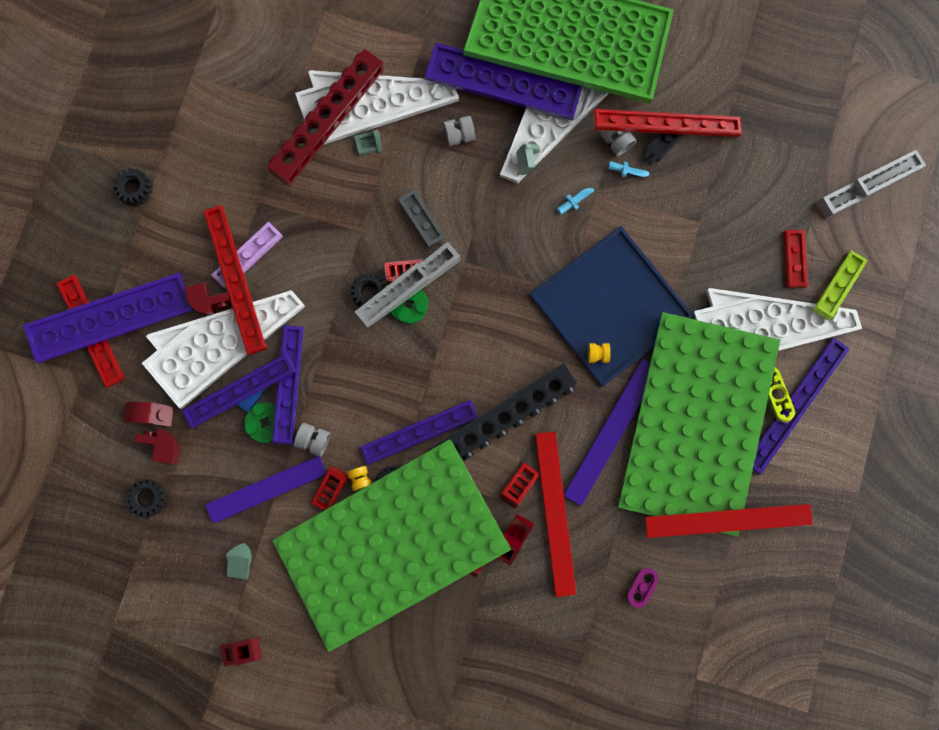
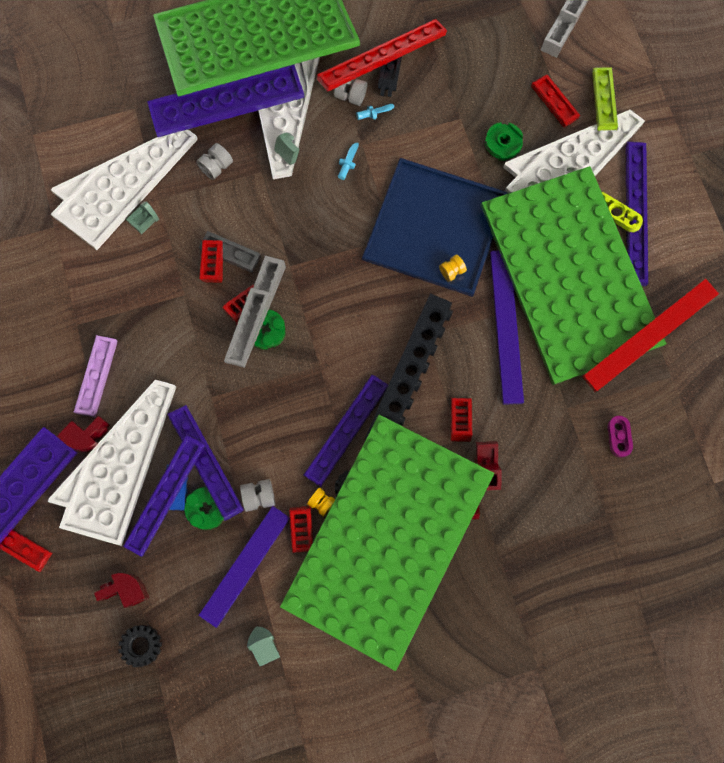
camera: 30 degrees left, 5 degrees down
dark red brick [123,402,174,427] -> none
red tile [203,205,268,356] -> none
dark red brick [220,636,262,667] -> none
dark red brick [267,48,384,187] -> none
black tyre [350,273,386,308] -> none
red tile [535,431,577,597] -> none
none -> red slope [199,240,223,283]
none -> green plate [484,122,523,161]

